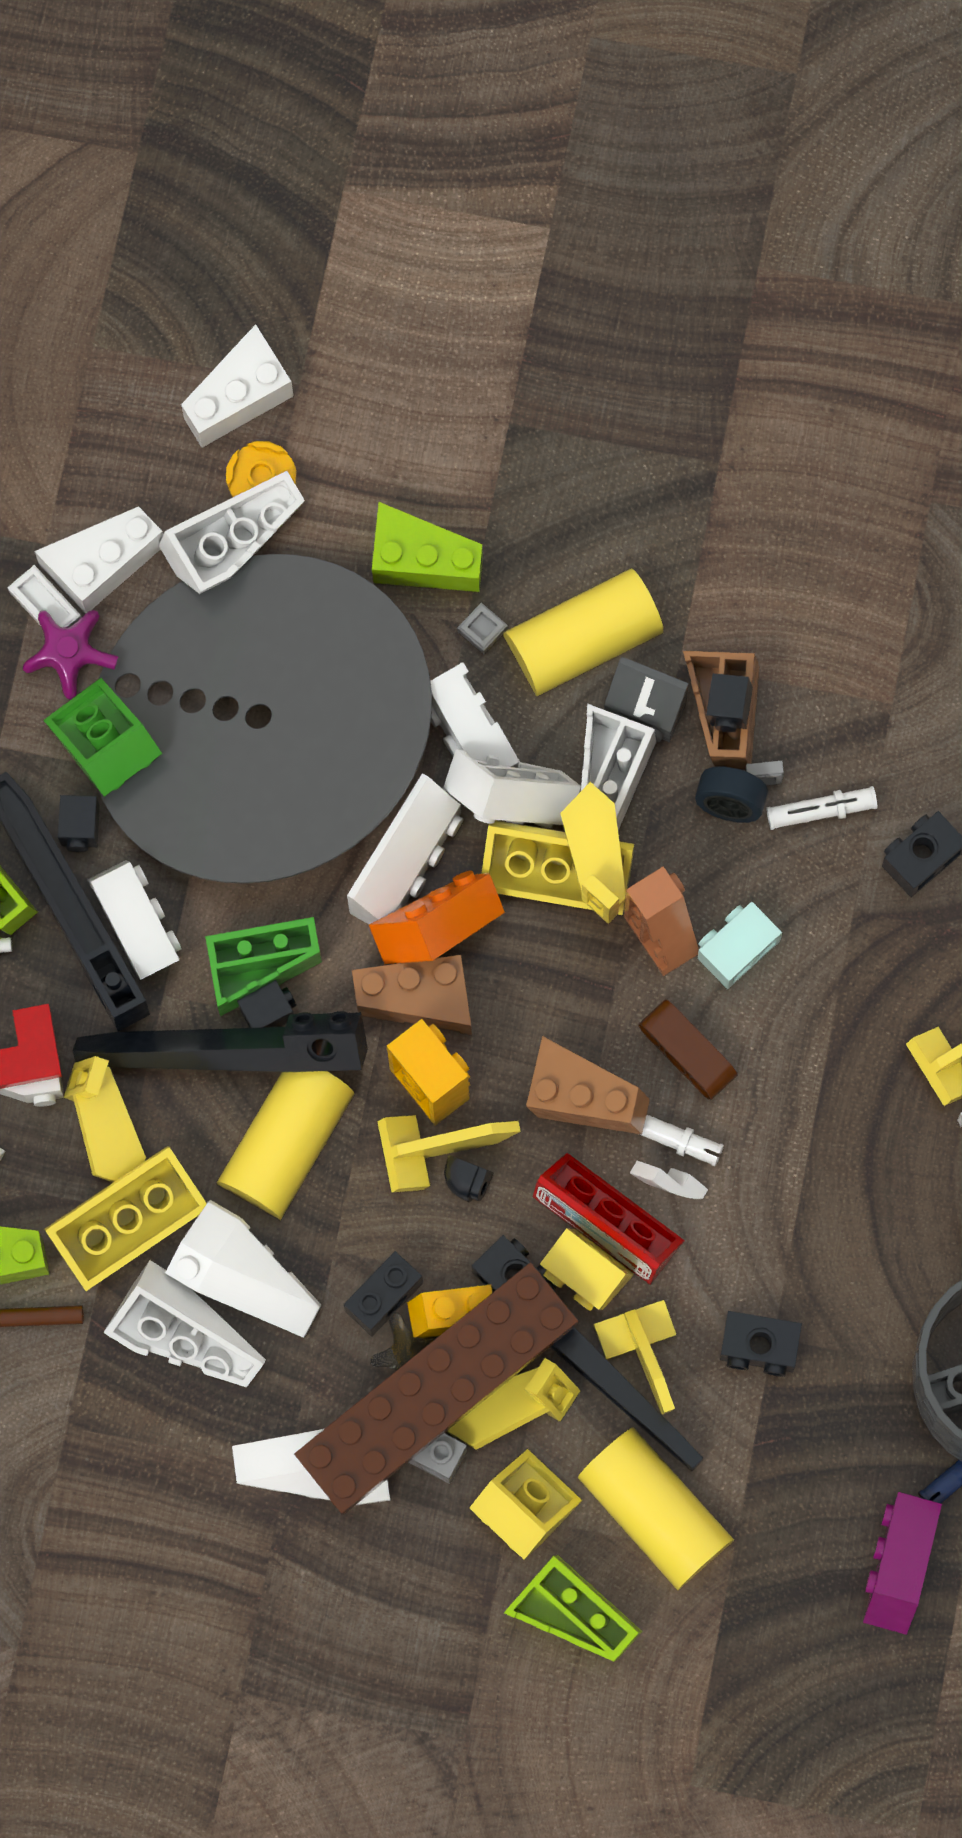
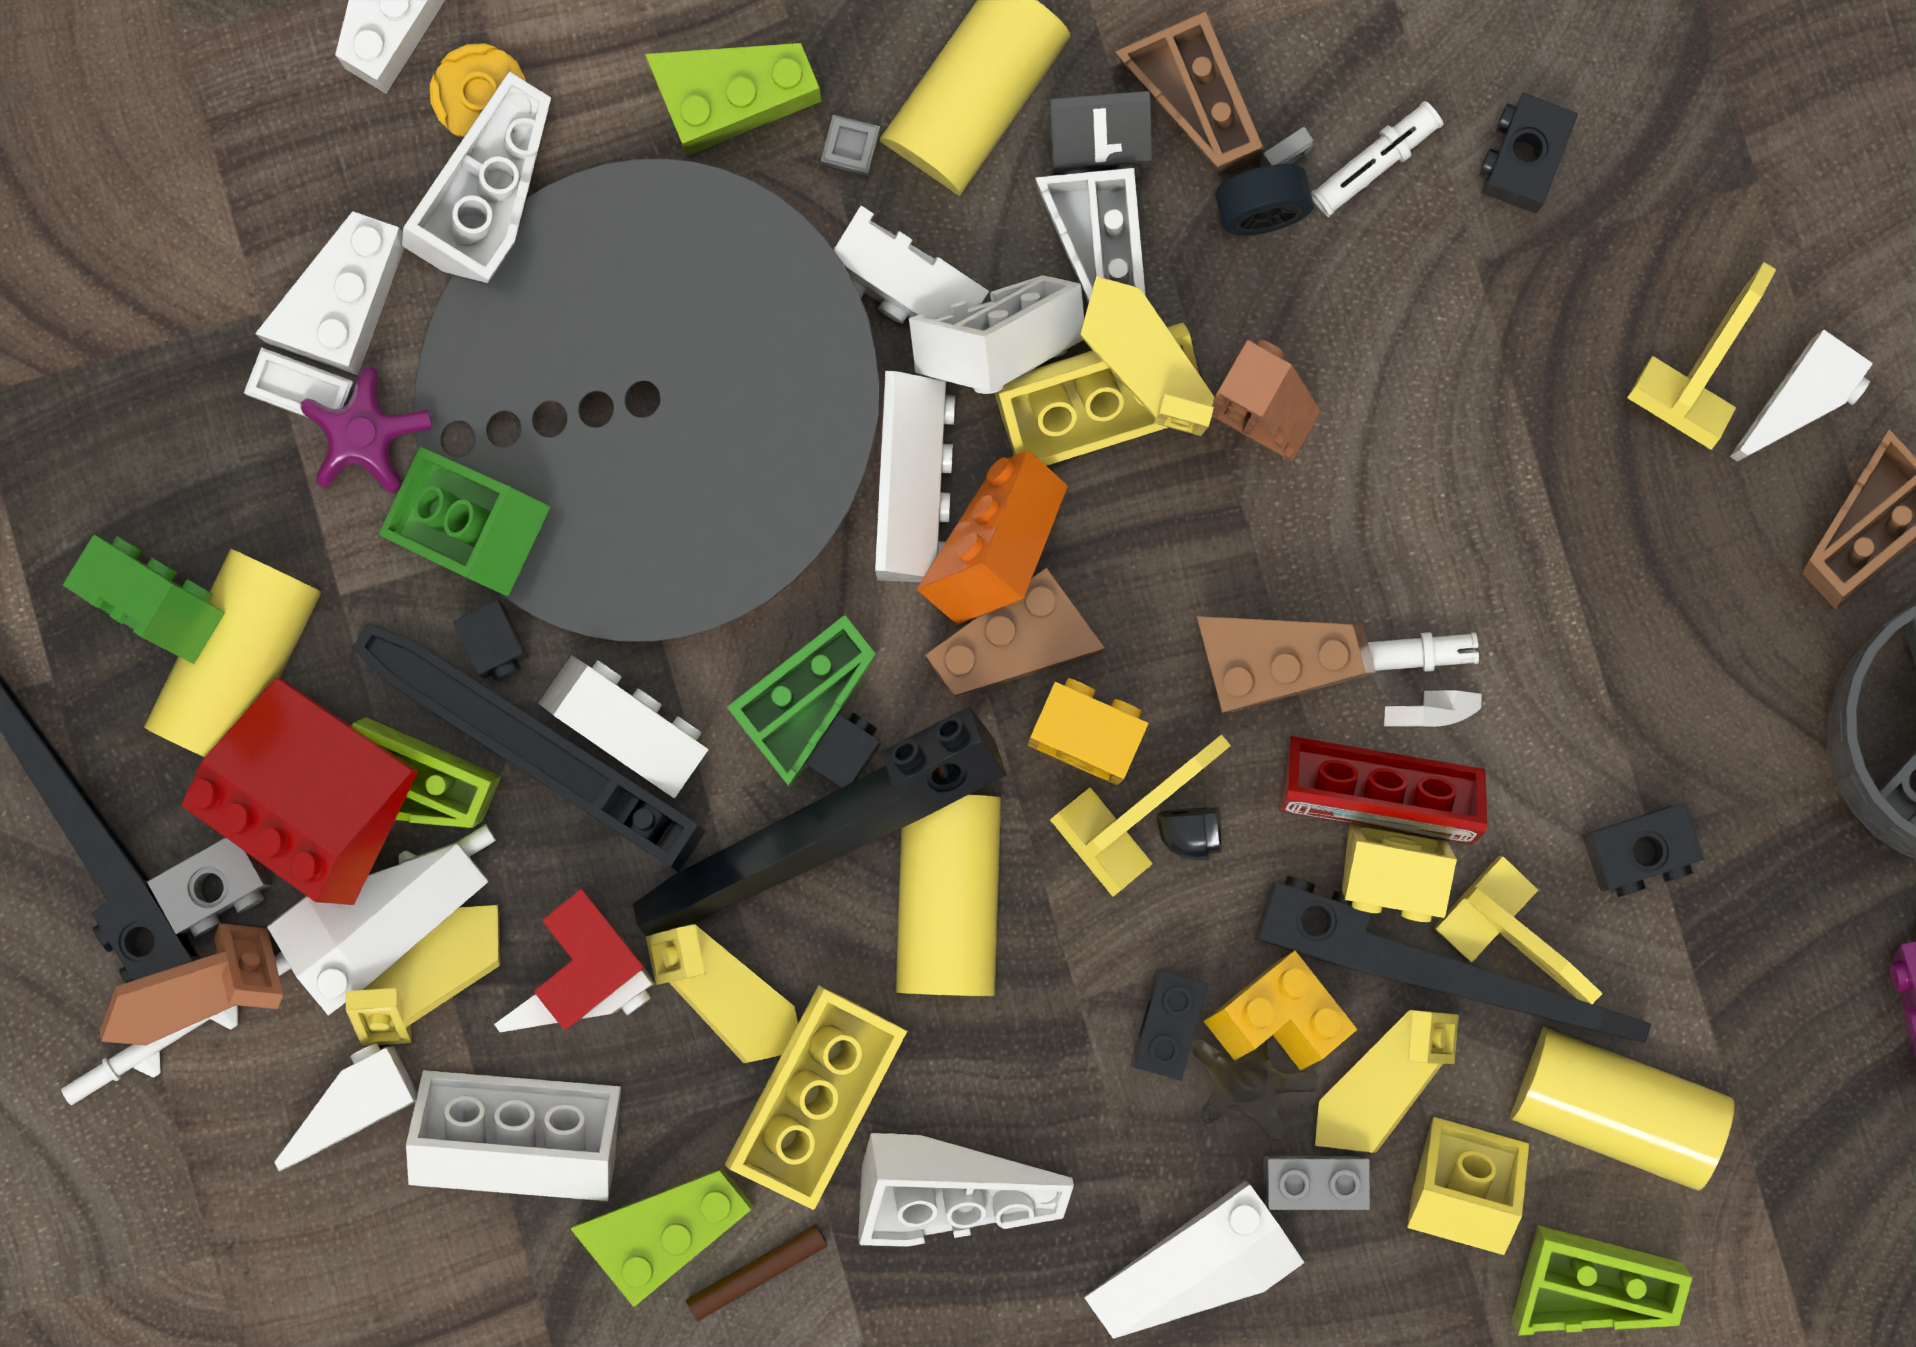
camera: 30 degrees left, 10 degrees up
white wedge [165,1200,322,1338] -> none
reddish brown brick [294,1262,578,1515] -> none
reddish brown beam [638,999,738,1100] -> none
light aqua brick [697,902,782,989] -> none
black brick [706,673,753,733] -> none

